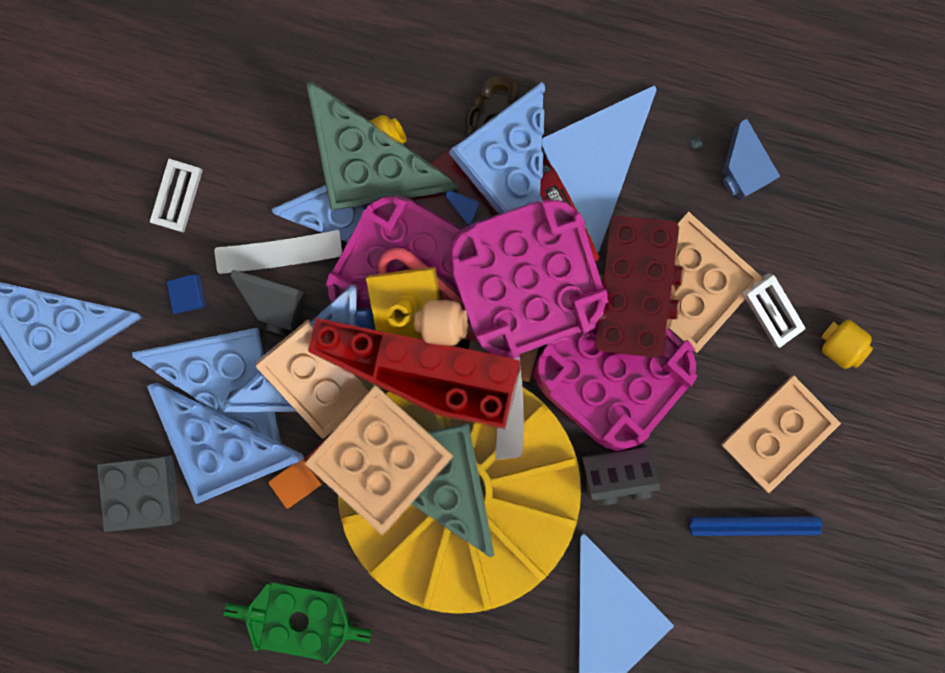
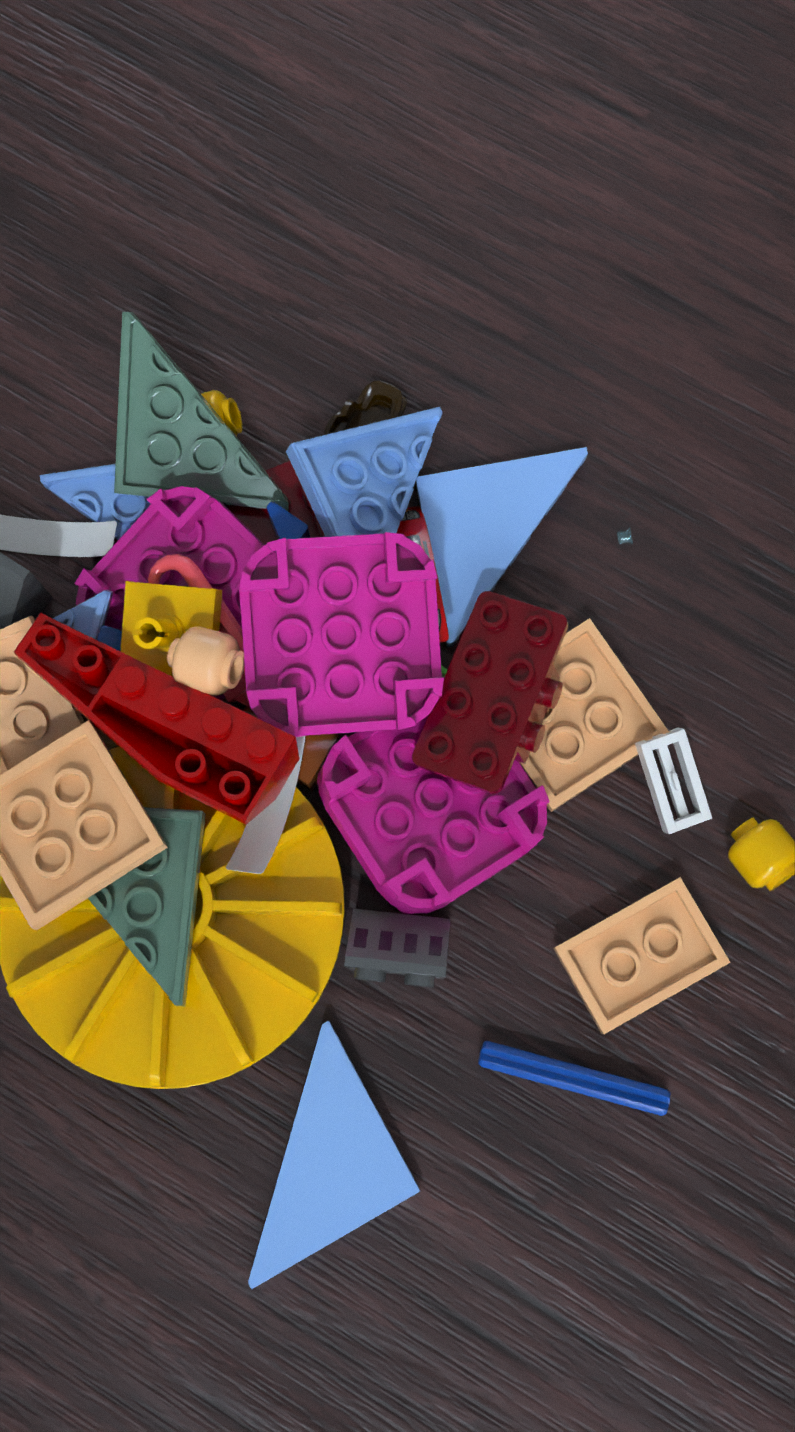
camera: 15 degrees right, 10 degrees down
medium blue slope [723,118,780,200] -> none

